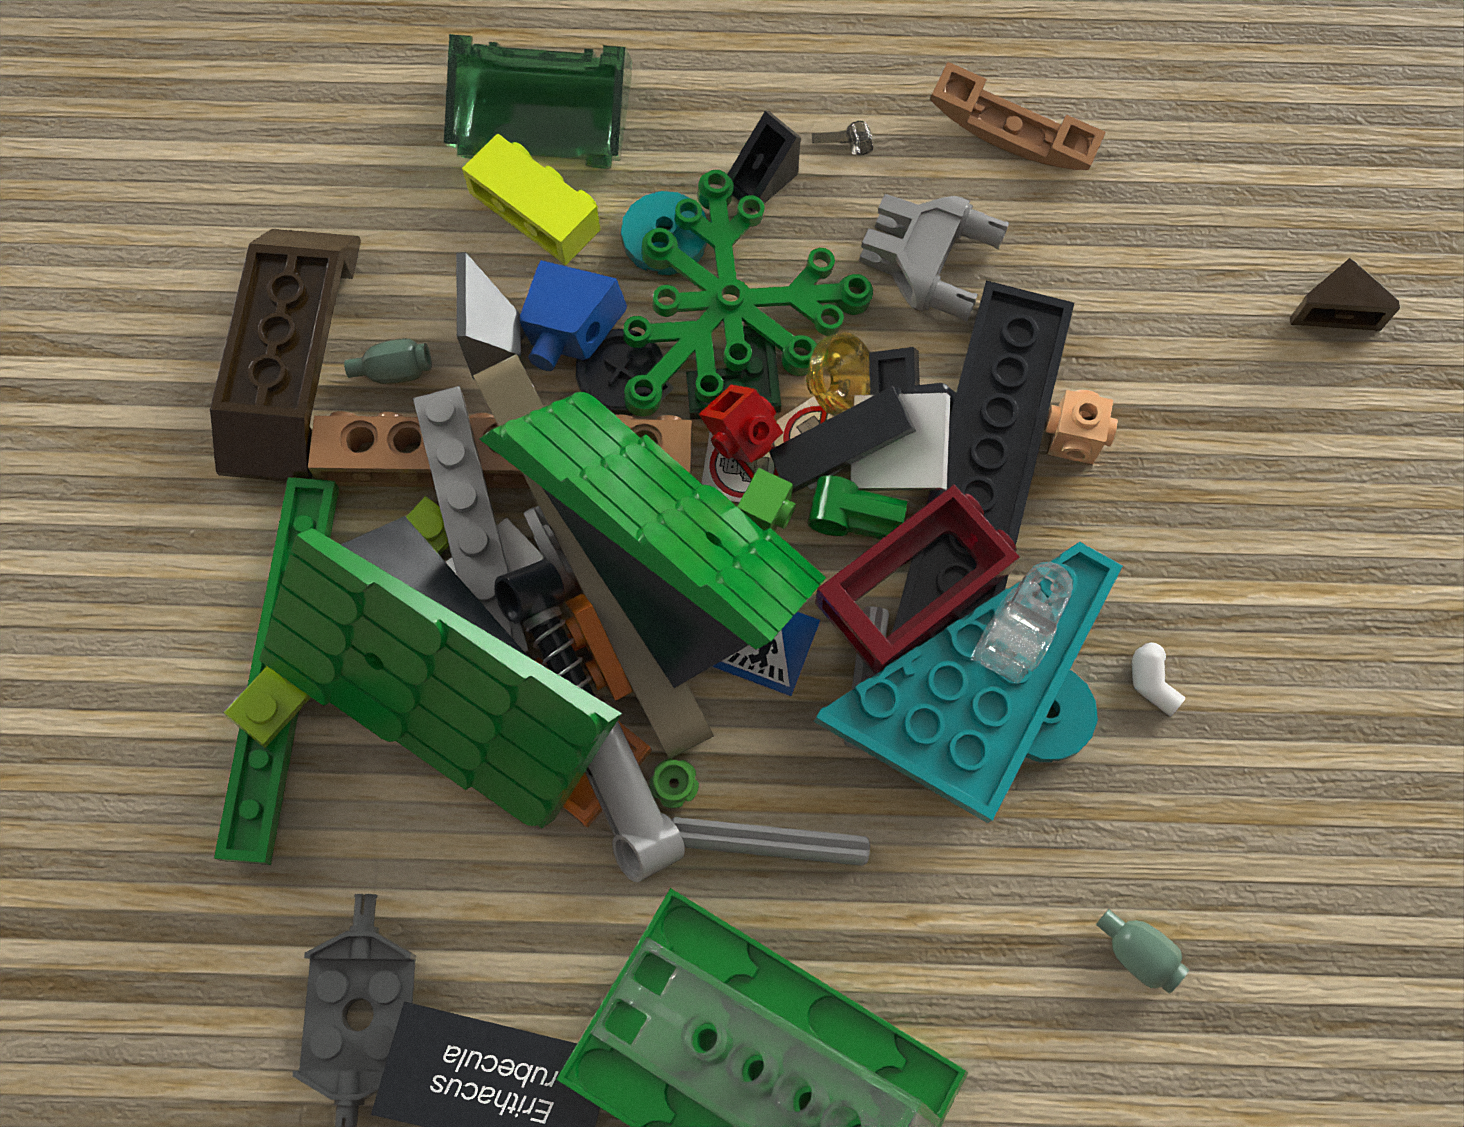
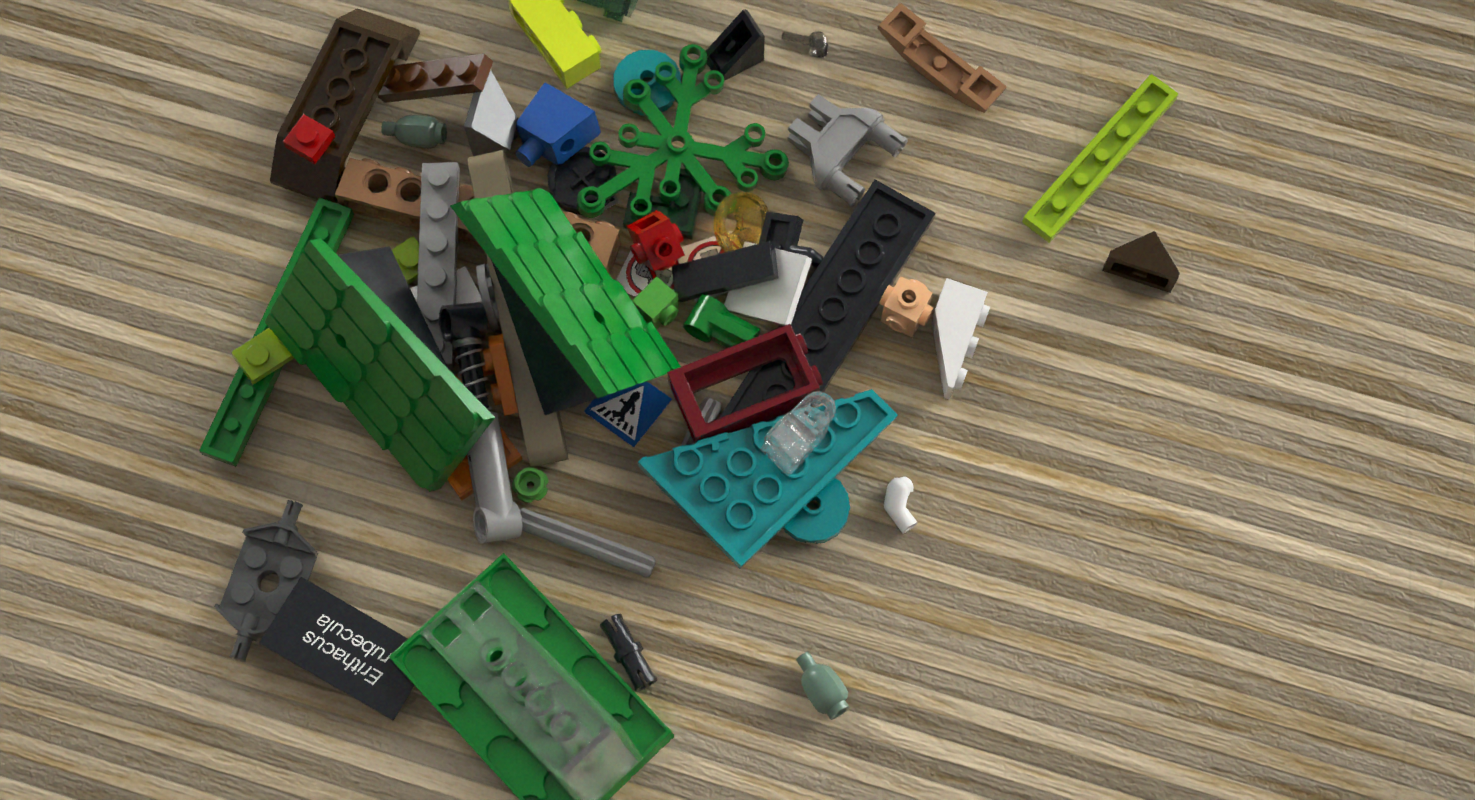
camera: 15 degrees right, 0 degrees up
none -> red plate [283,114,335,164]
none -> reddish brown plate [378,54,494,103]
none -> black pin [600,613,657,692]
none -> white slope [932,278,990,400]
none -> lime plate [1022,74,1179,243]

